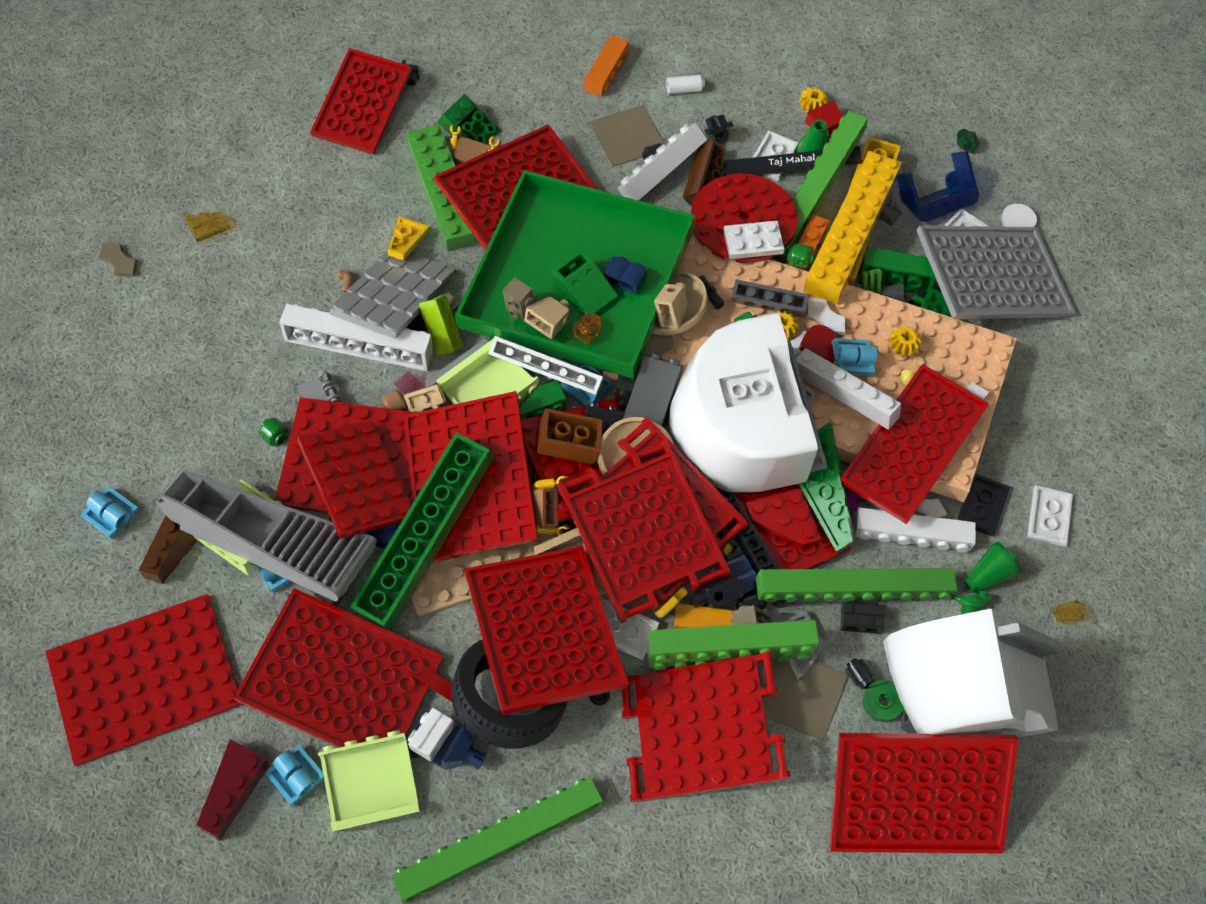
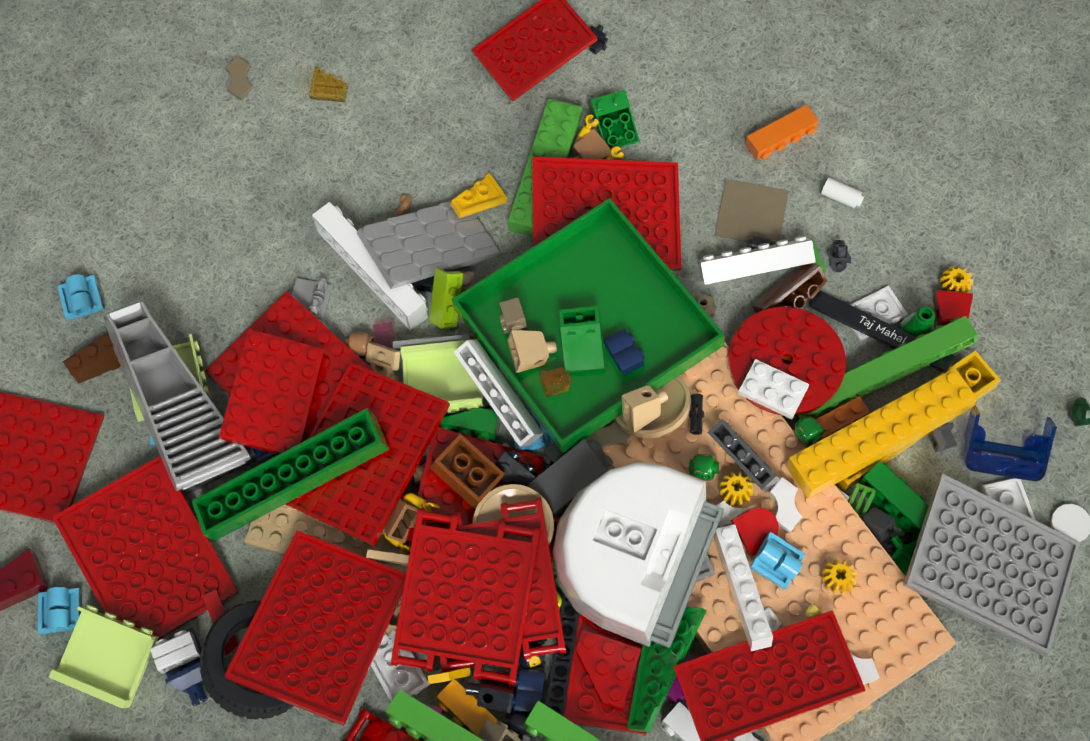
camera: 40 degrees right, 5 degrees up
green head [259,418,288,446] -> none

